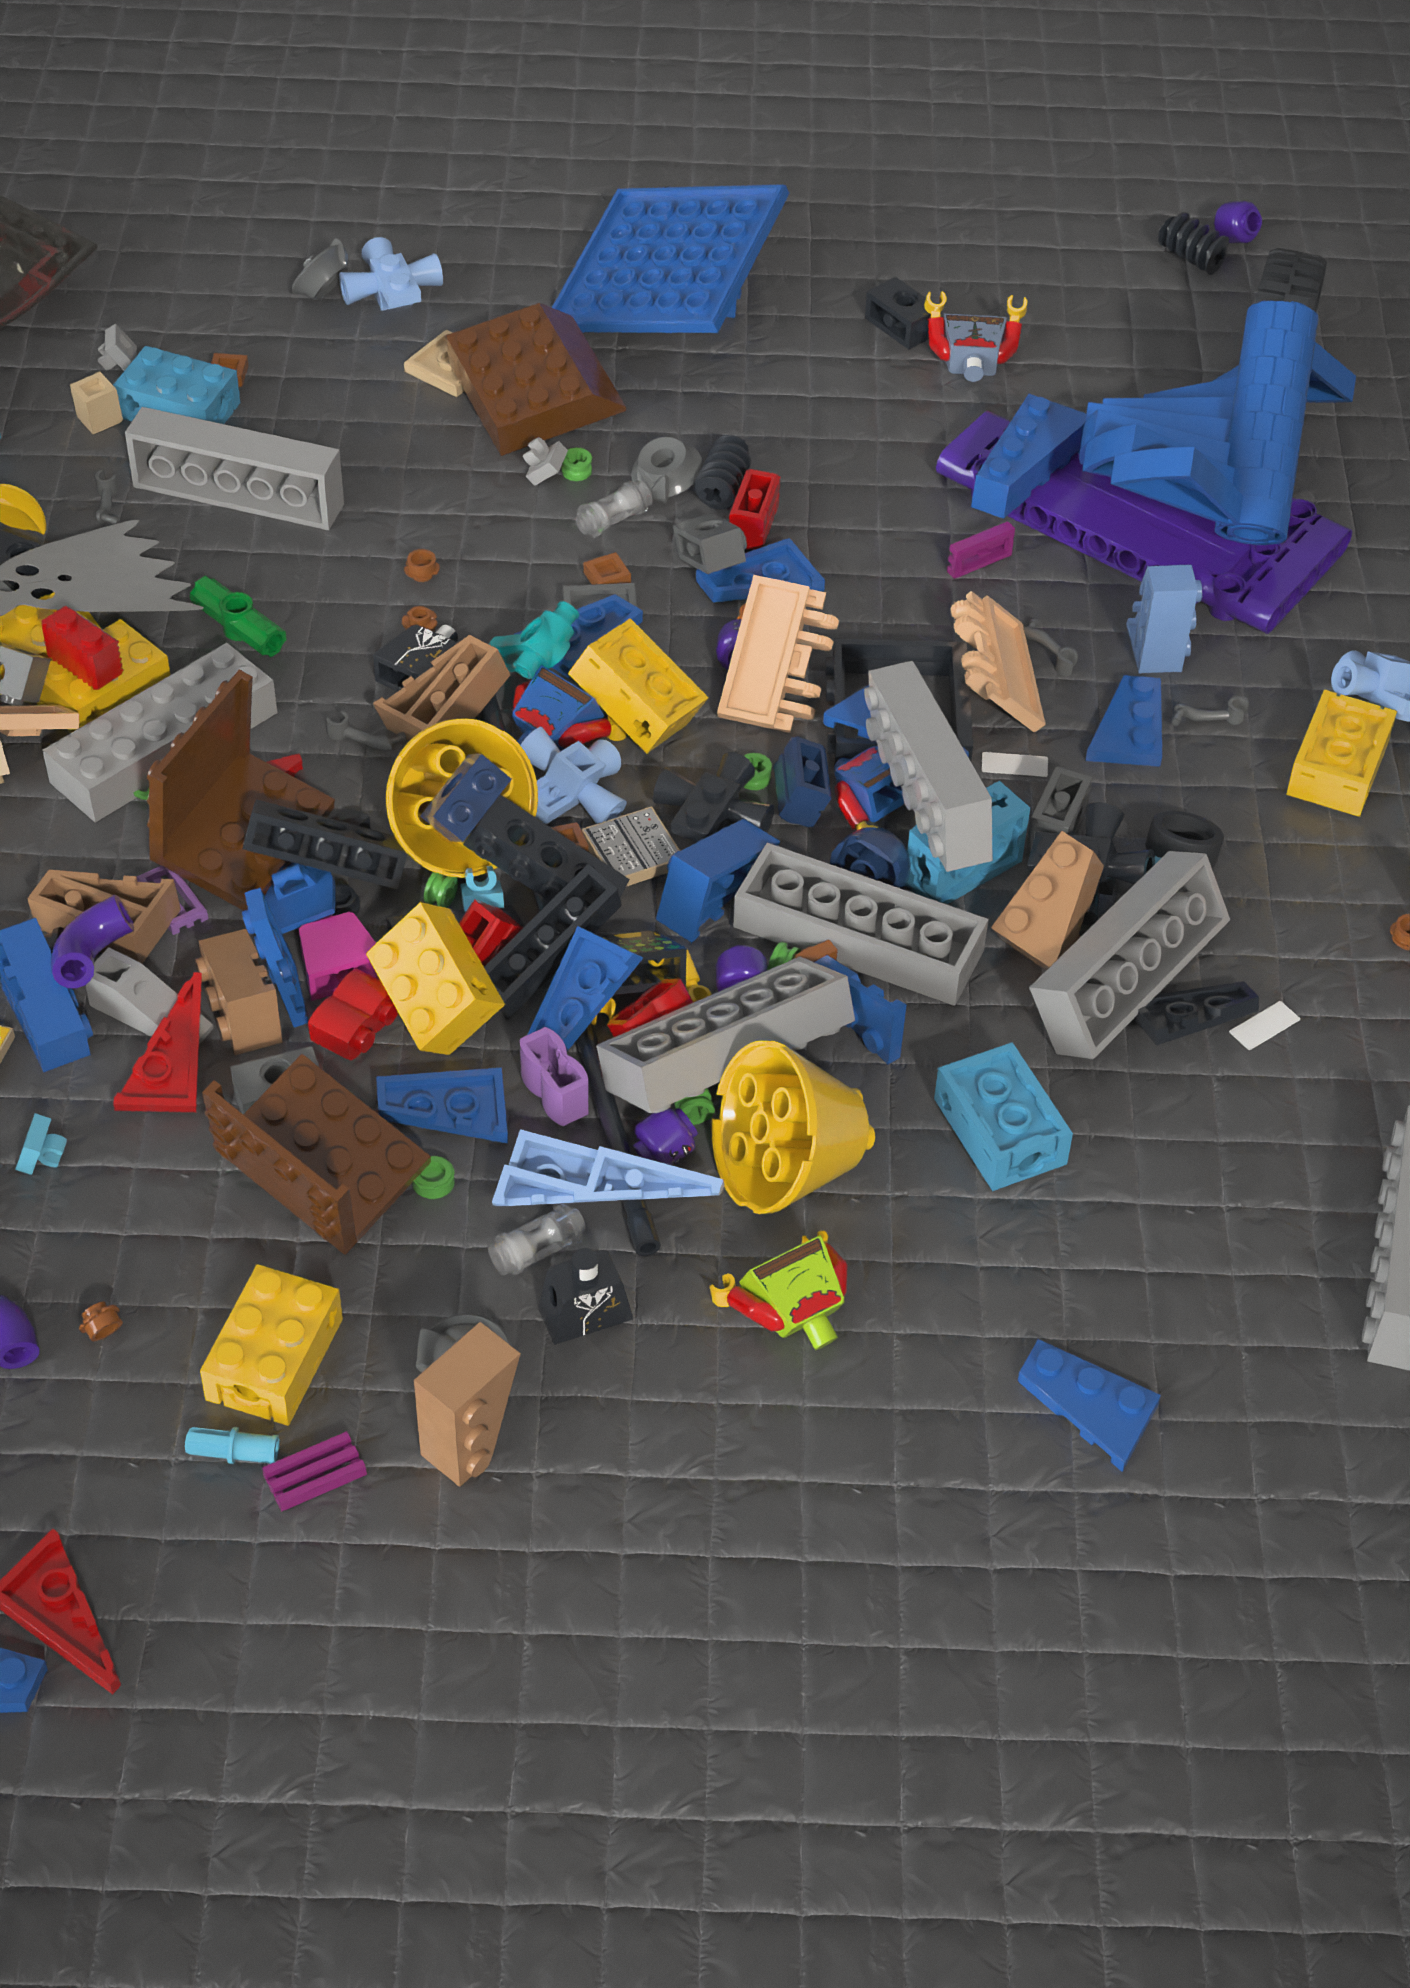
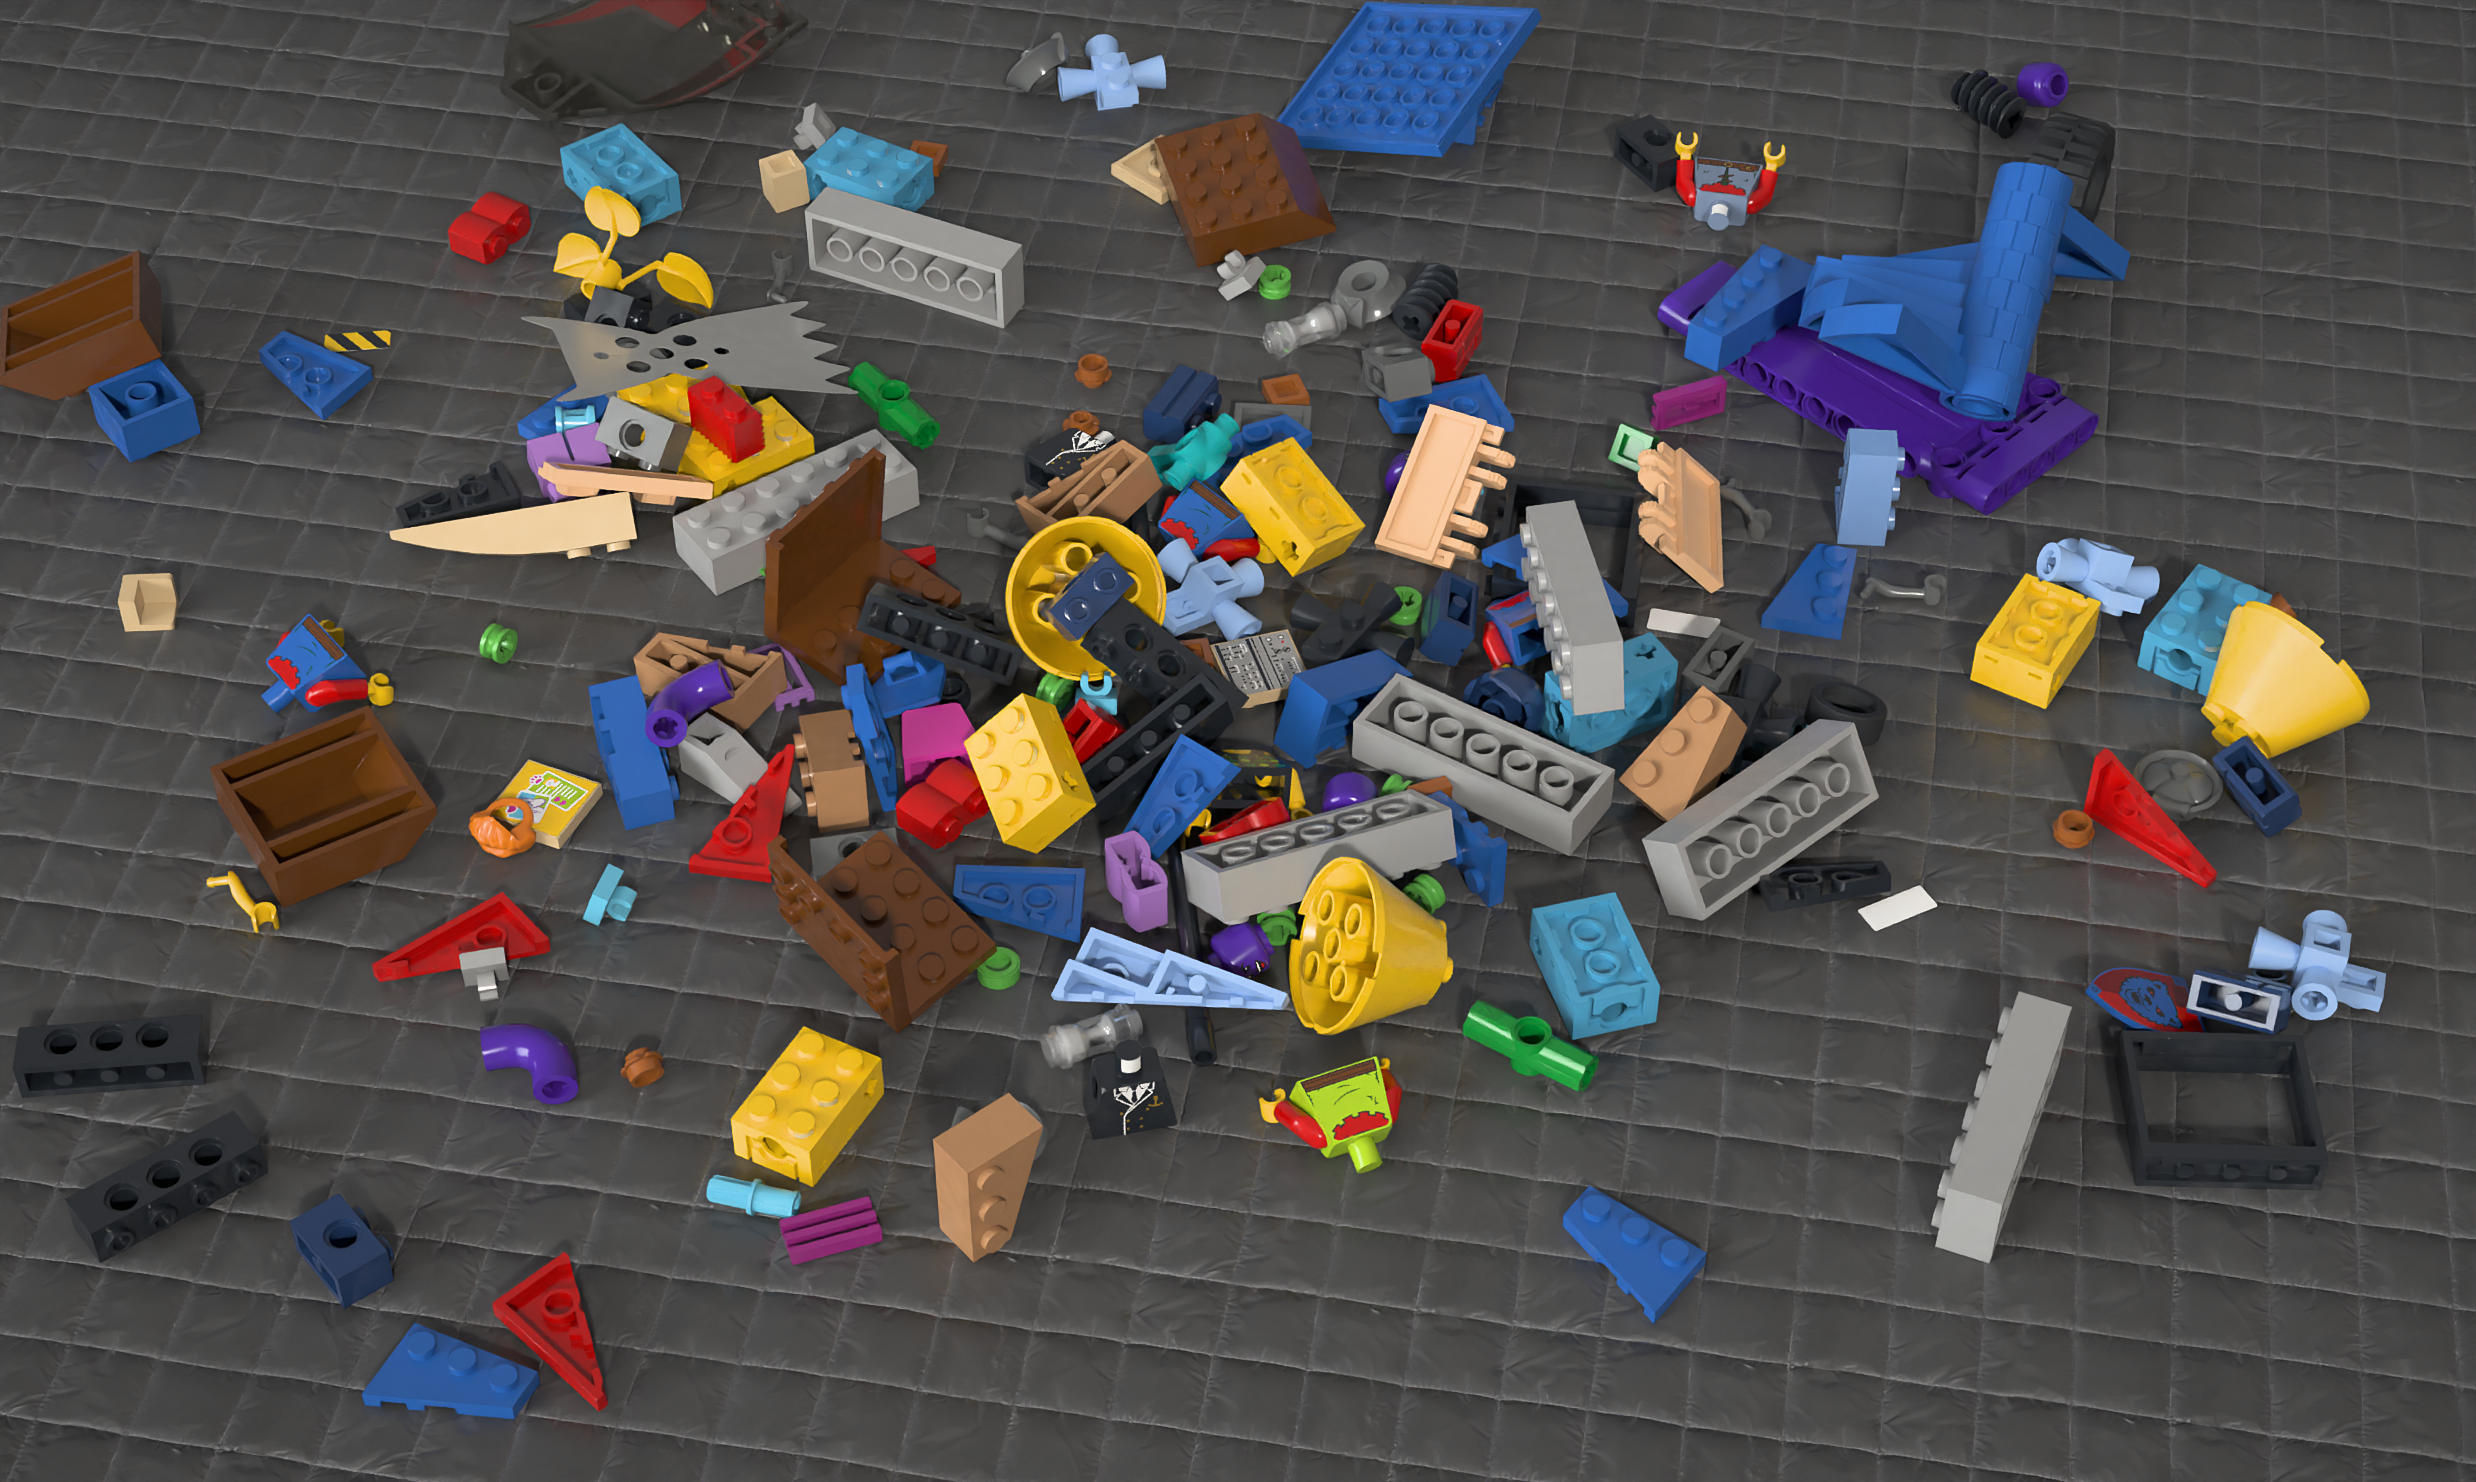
camera: 10 degrees right, 5 degrees down
none -> dark blue brick [1143,365,1222,445]
none -> bright green bush [1402,874,1446,915]
none -> green piece [1463,1000,1599,1092]
none -> tile [1608,422,1660,472]

